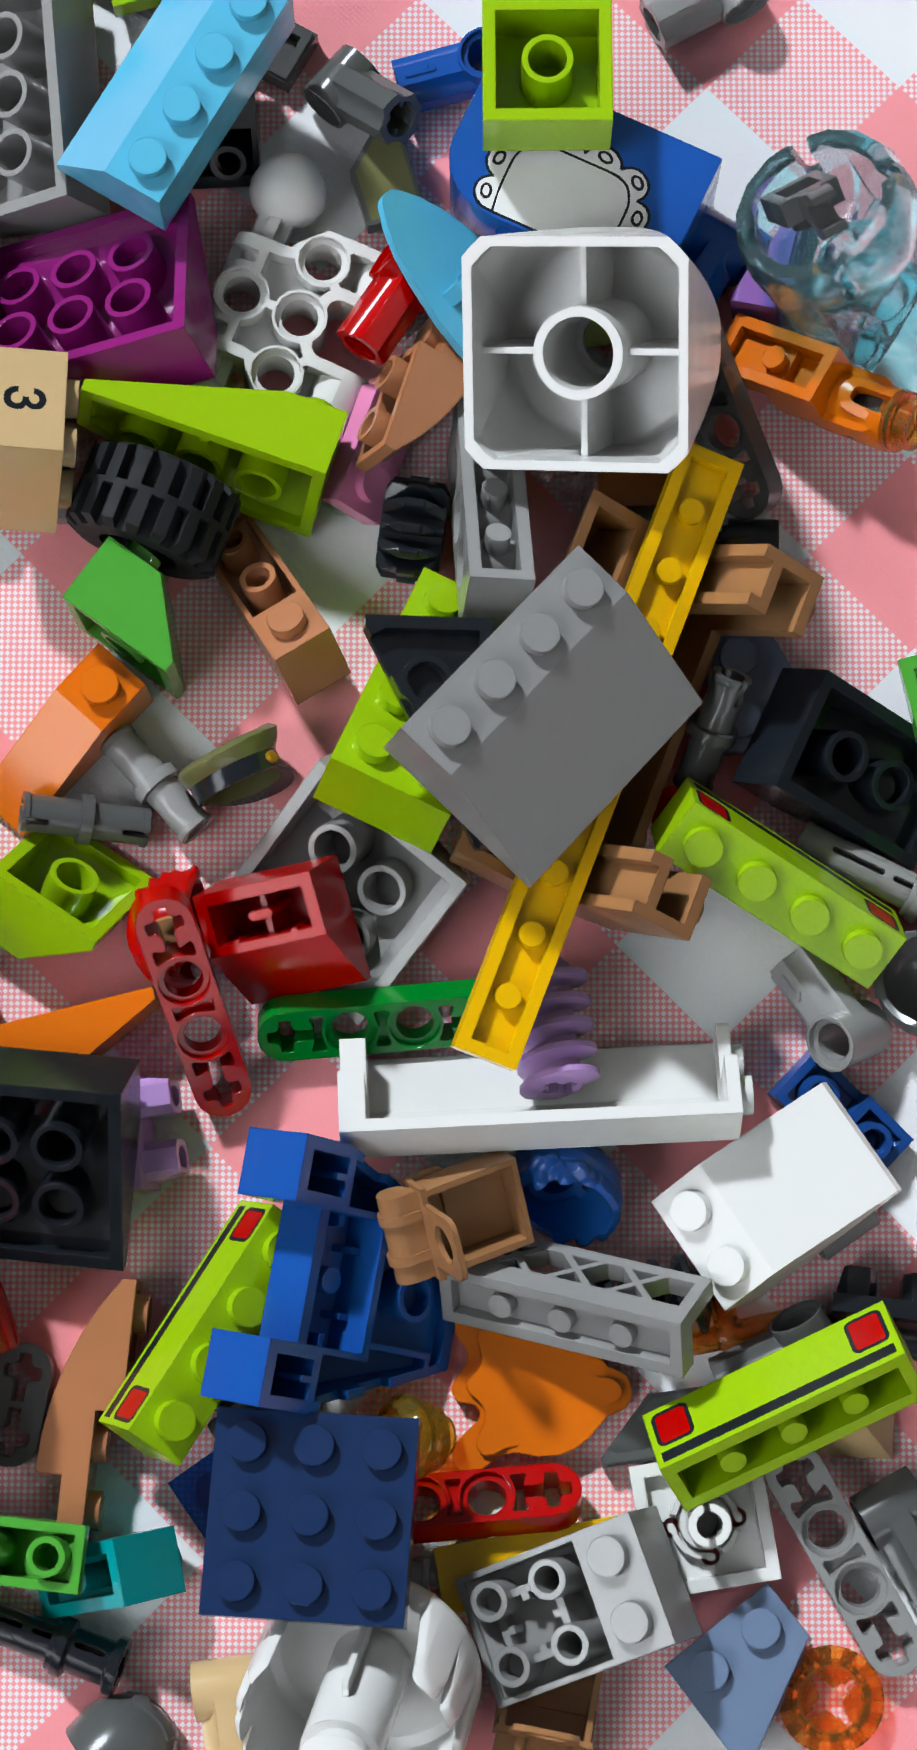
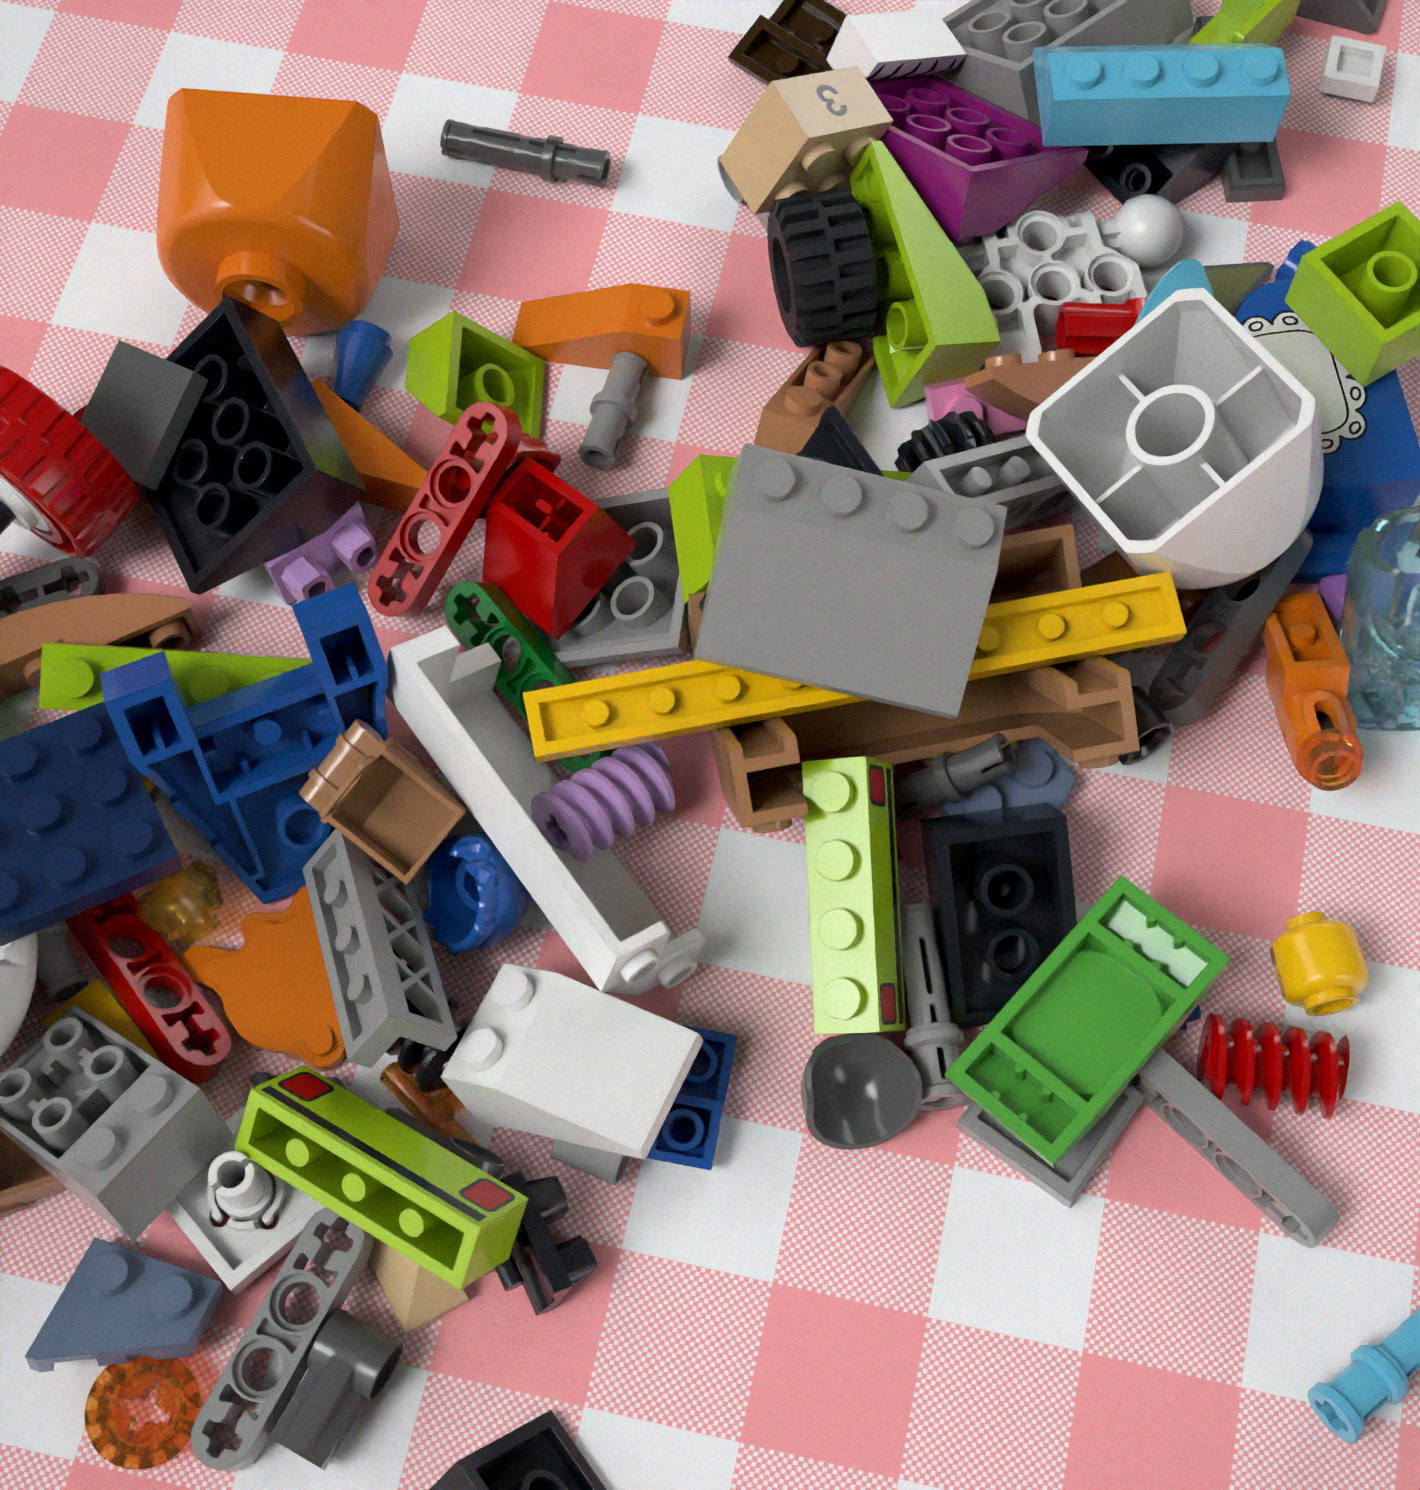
camera: 55 degrees right, 15 degrees down
dark grey pin [18,791,152,848] -> none
bright green slope [62,536,185,699] -> none
piece [177,723,295,807] -> none
dark grey piece [302,44,422,145] -> none
light grey piece [770,946,892,1072] -> none

